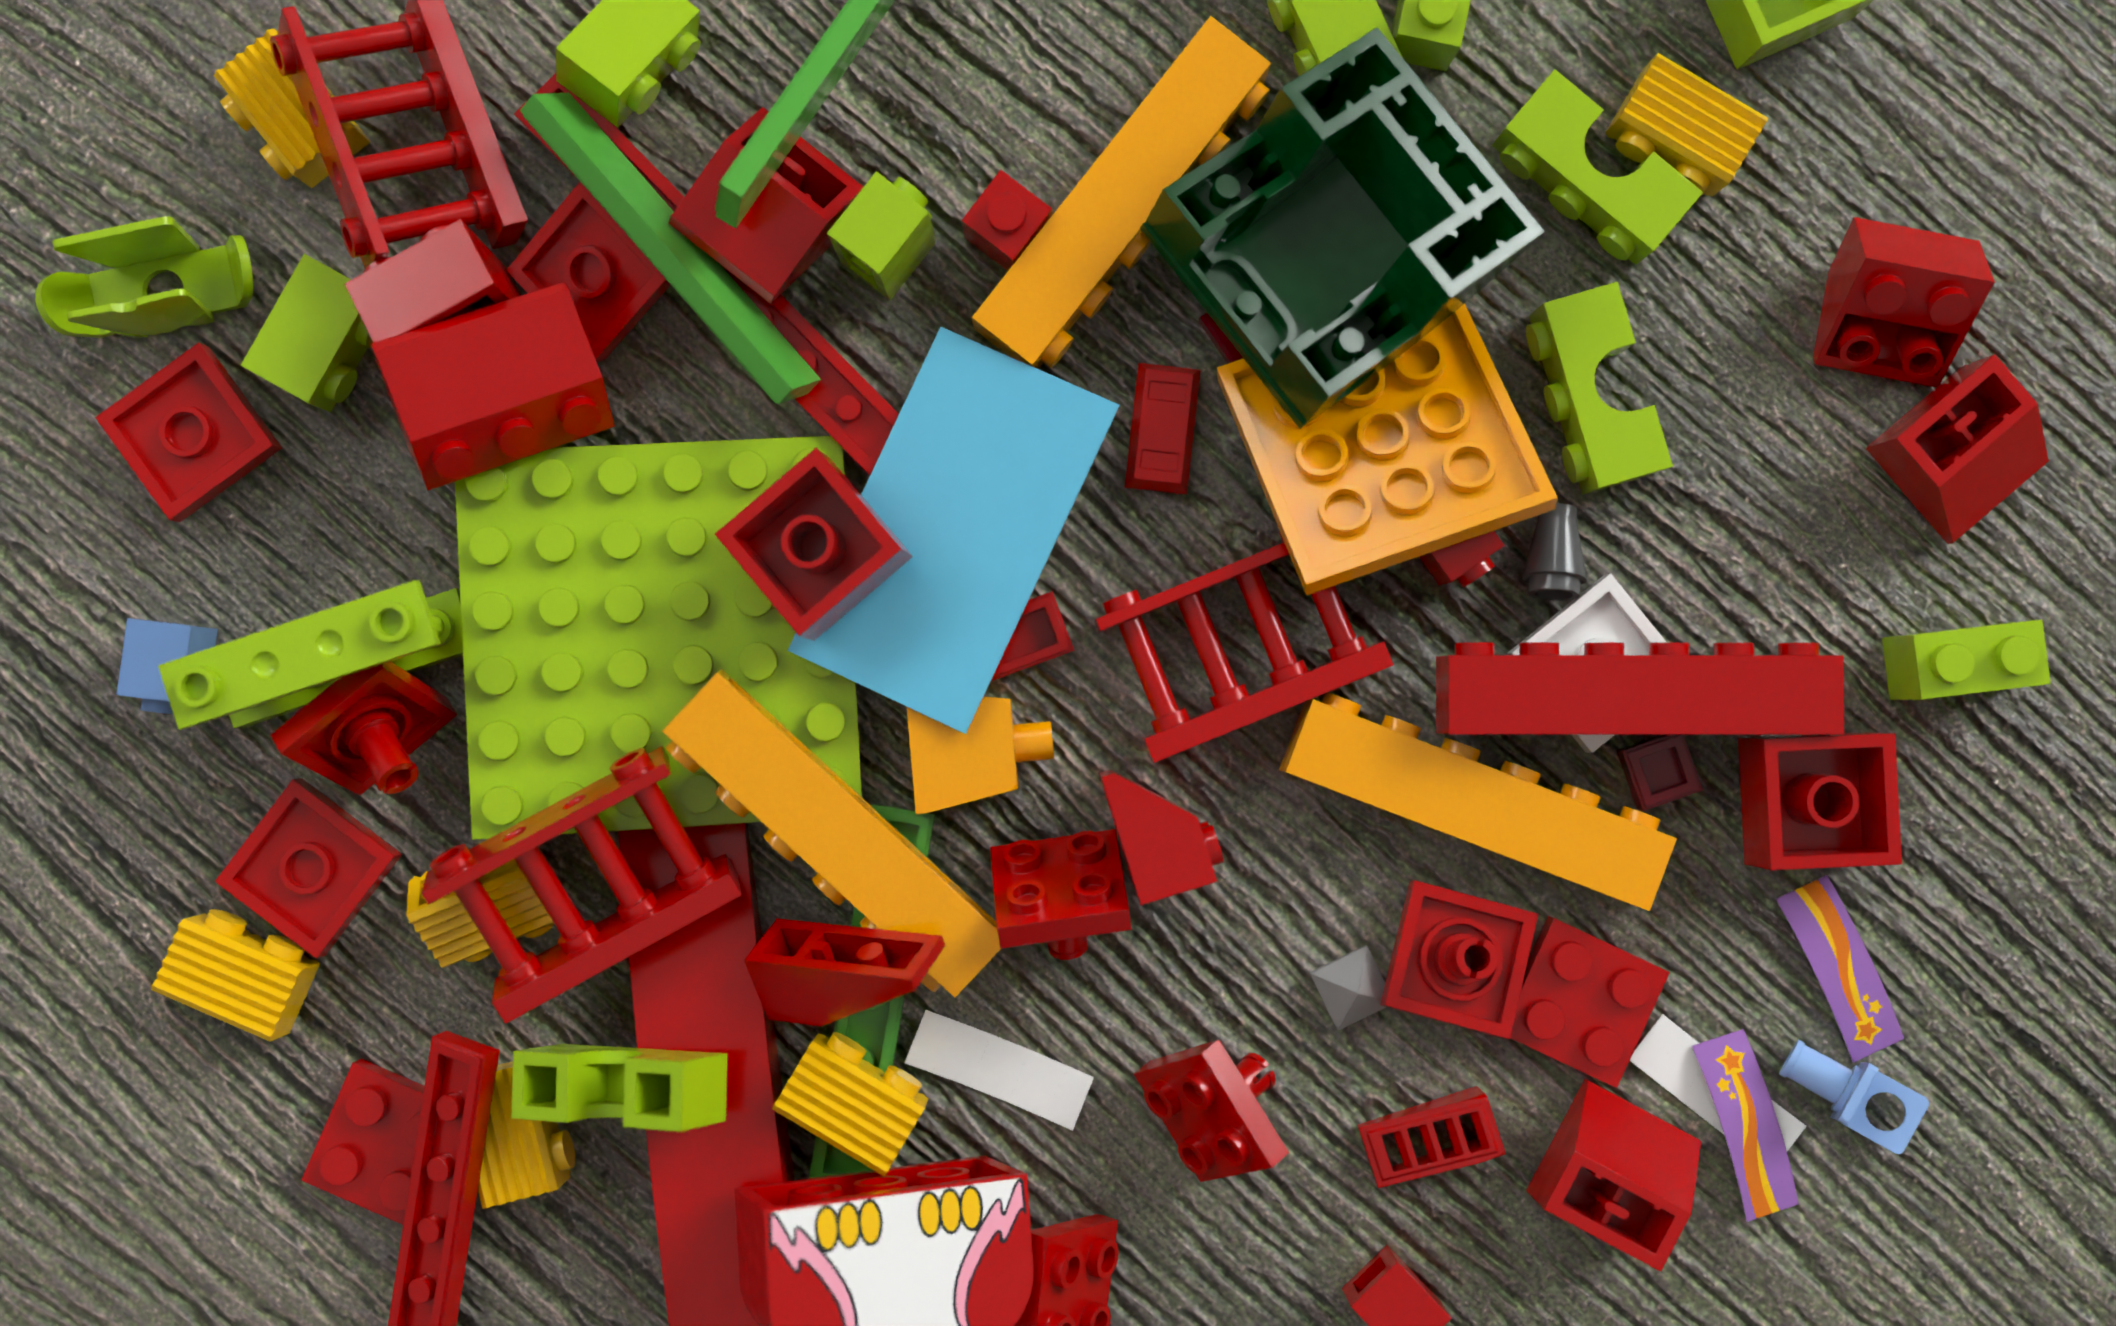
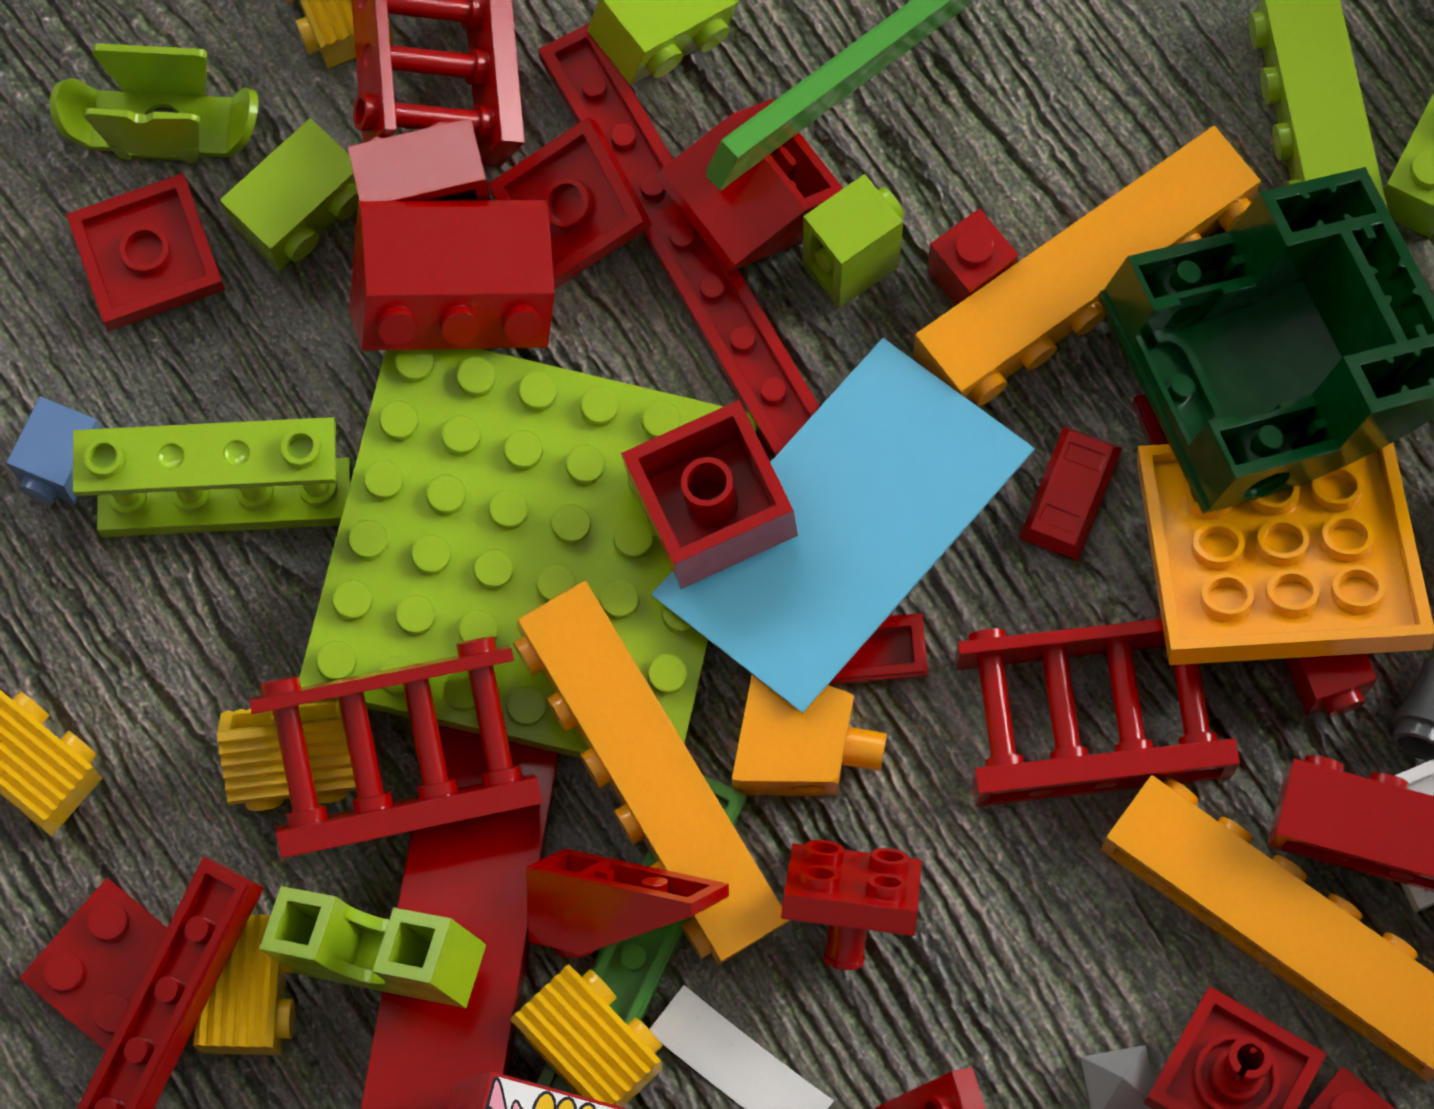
camera: 20 degrees right, 15 degrees down
red plate [214,778,402,959] -> none
red plate [270,661,458,795] -> none
bright green tile [520,92,821,404] -> none
red slope [1099,769,1224,905] -> none

